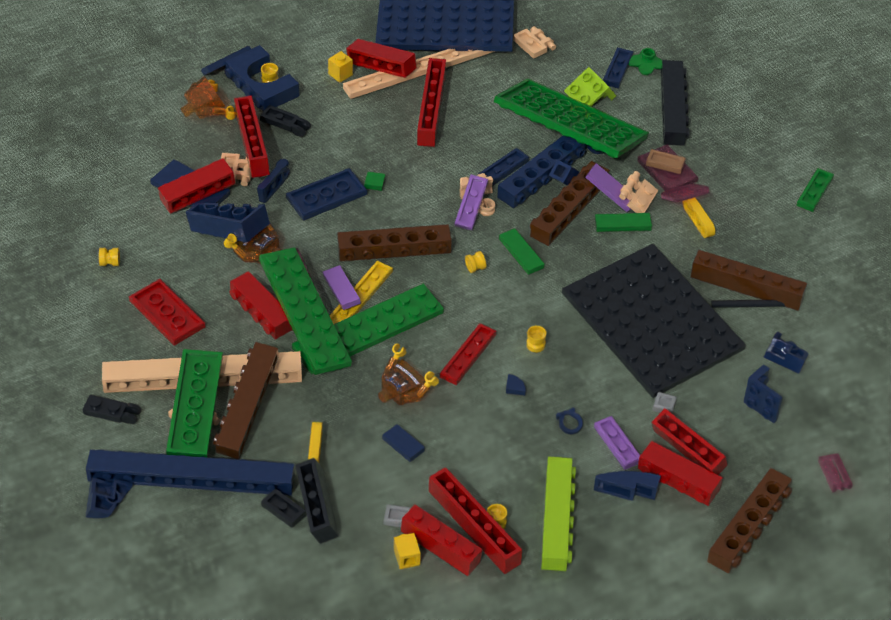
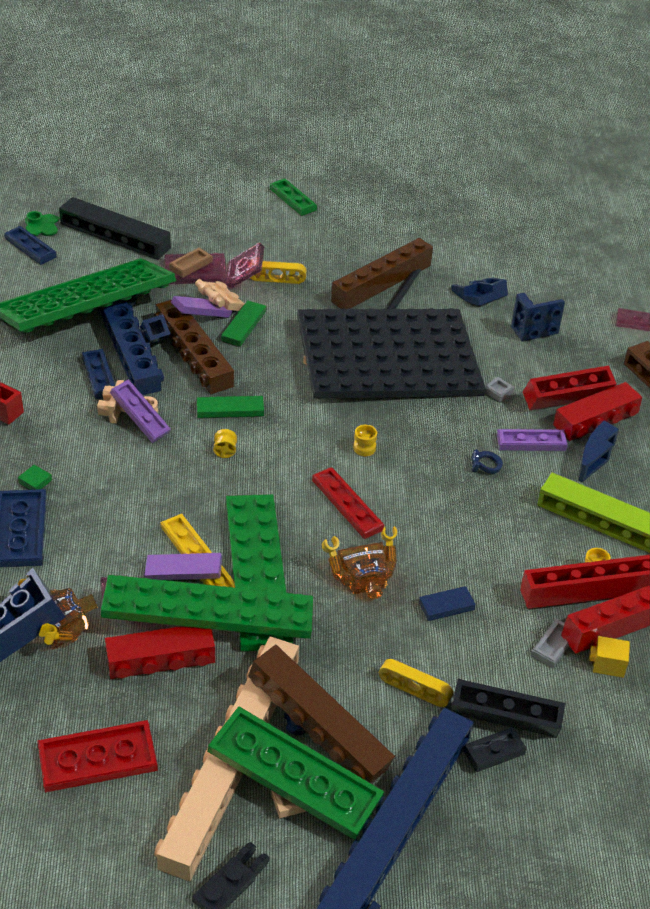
camera: 65 degrees left, 5 degrees down
reddish brown brick [337,224,451,261] -> none
dark blue tile [506,374,526,396] -> none
lime bracket [564,67,616,106] -> none

